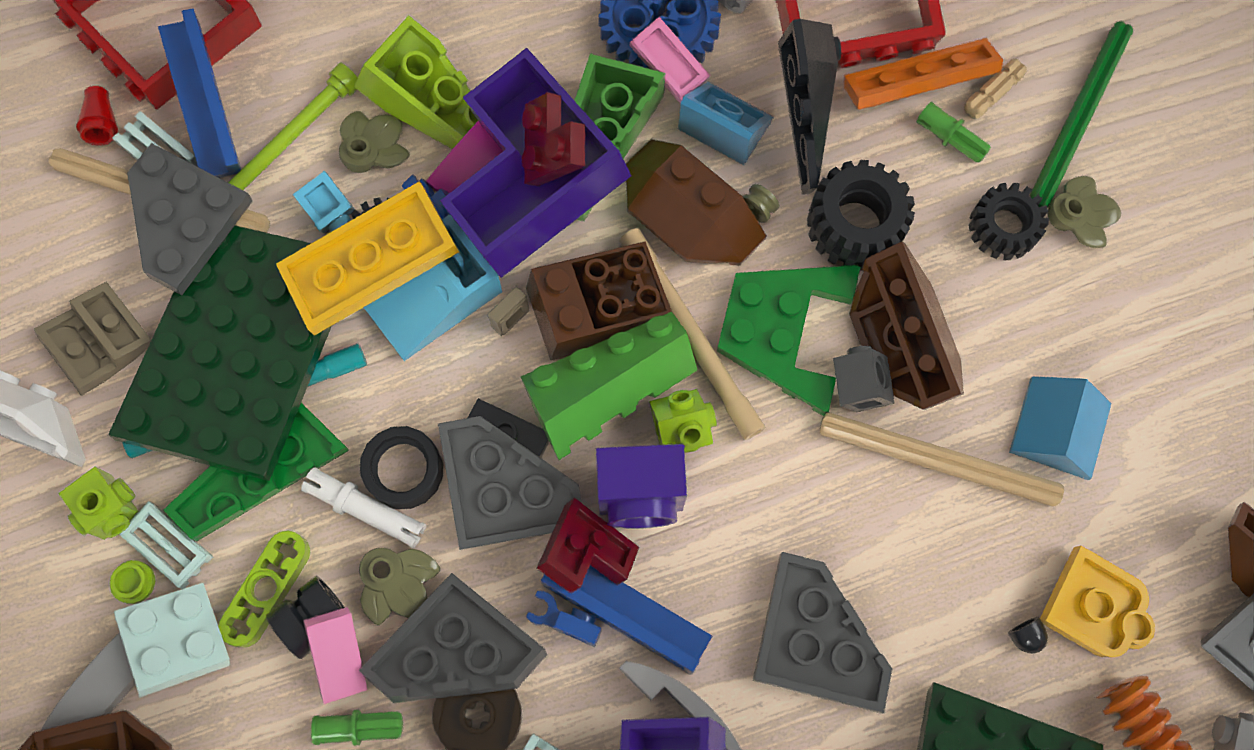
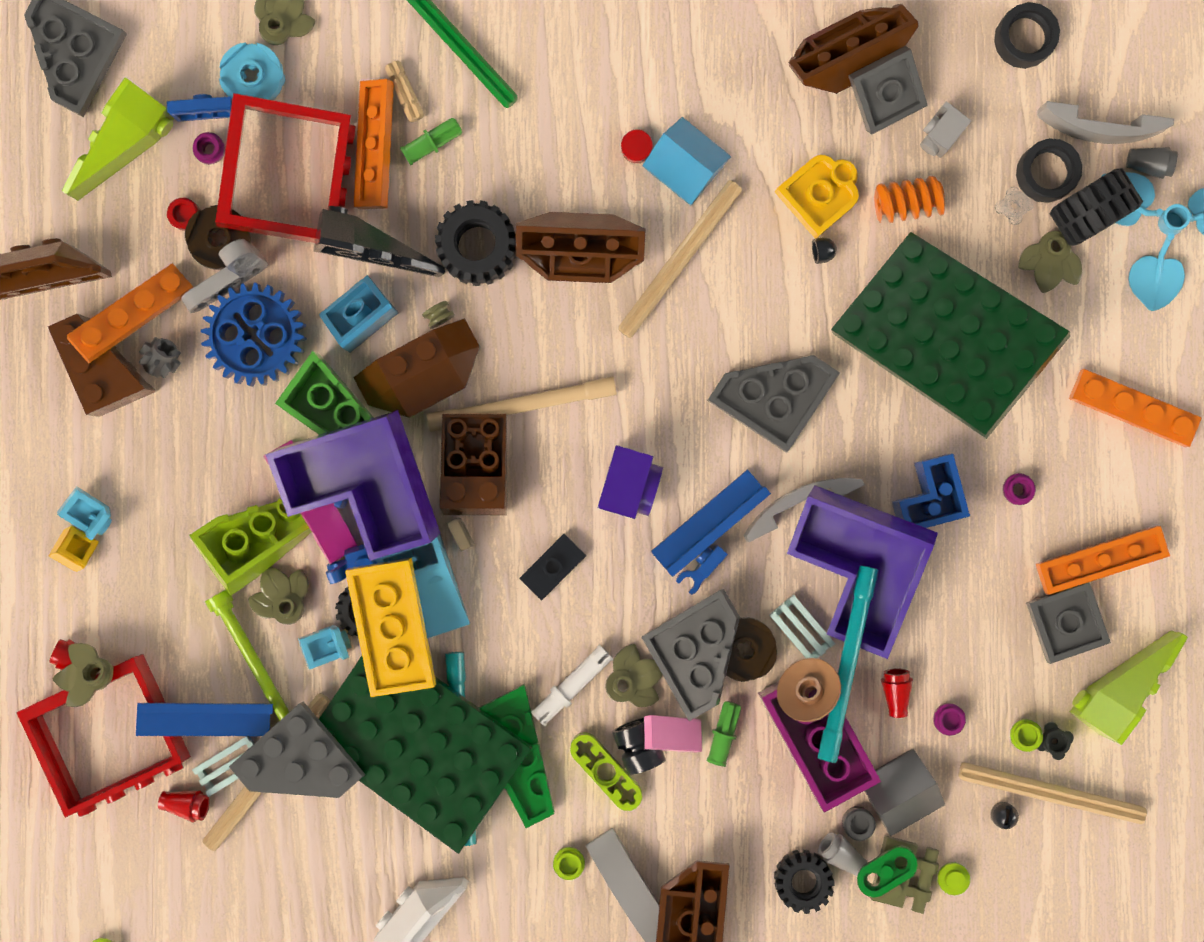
camera: 65 degrees left, 15 degrees up
dark tan slope [34,282,151,396] -> none
lime brick [58,466,139,540] -> none
light aqua plate [114,583,230,698] -> none
light aqua tile [119,501,213,589] -> none
black tyre [360,426,443,509] -> none
dark grey plate [438,416,582,550] -> none
bright green wedge [521,312,697,460] -> none
dark red plate [522,92,585,186] -> none
dark red plate [537,498,639,593] -> none
bright pink tile [630,17,710,103] -> none
lime brick [649,389,717,453] -> none
green wing [717,265,860,416] -> none
dark grey brick [833,346,895,412] -> none
black tyre [969,183,1049,260] -> none
olive plate [1048,176,1121,248] -> none
none -> red tile [621,130,653,163]

